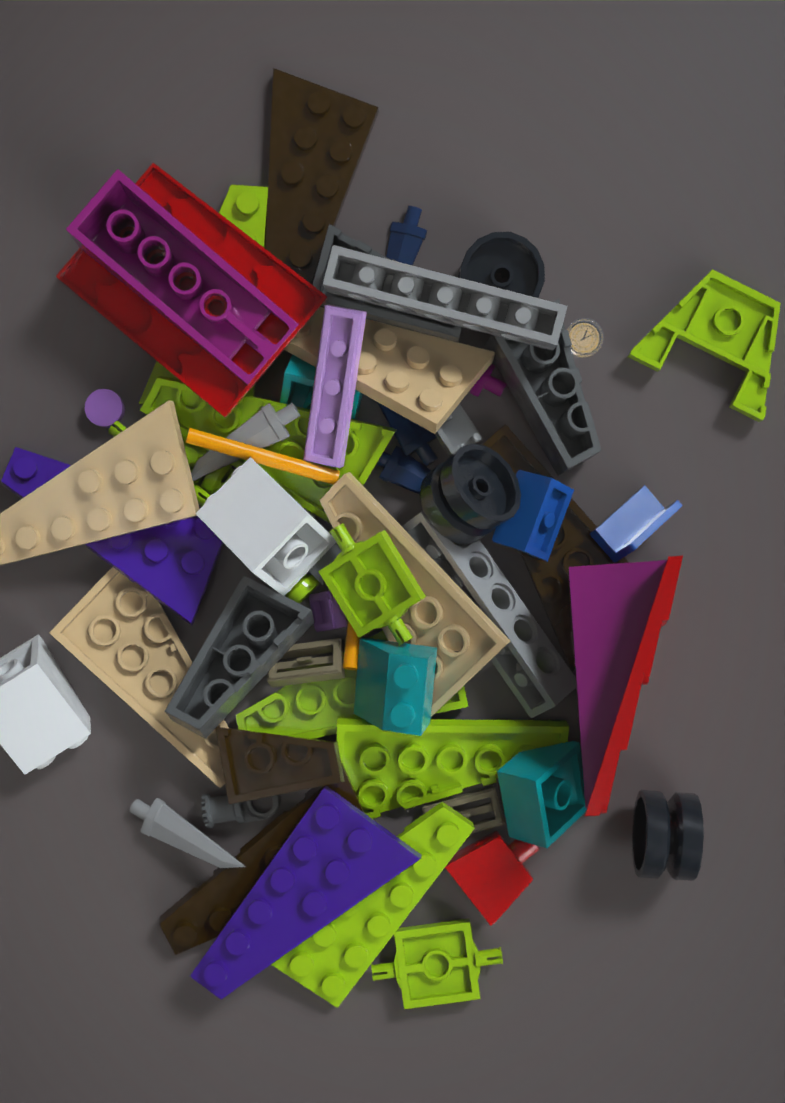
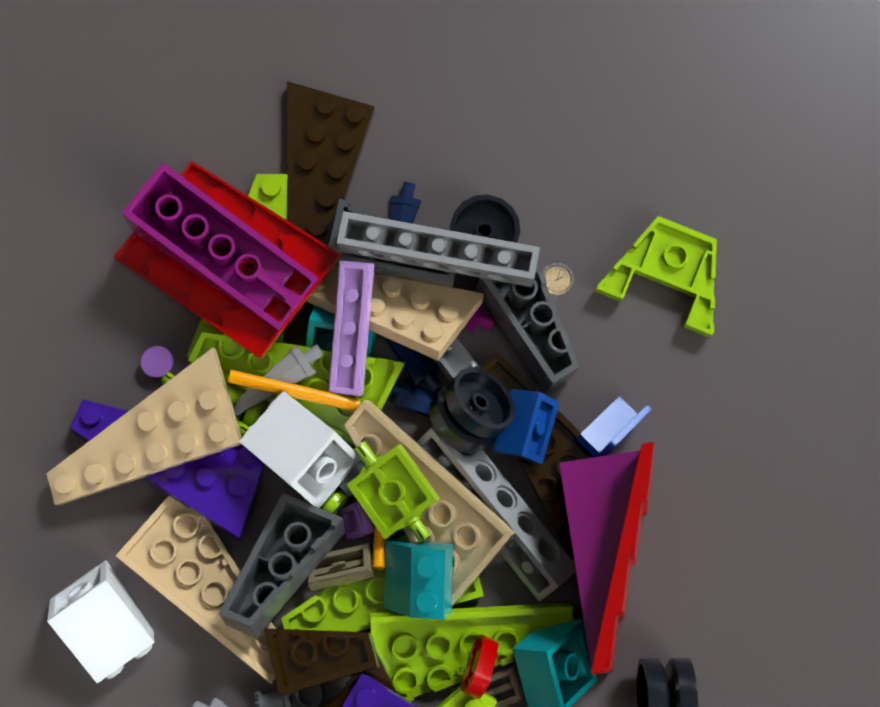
camera: 10 degrees left, 10 degrees down
none -> red beam [461,634,499,699]

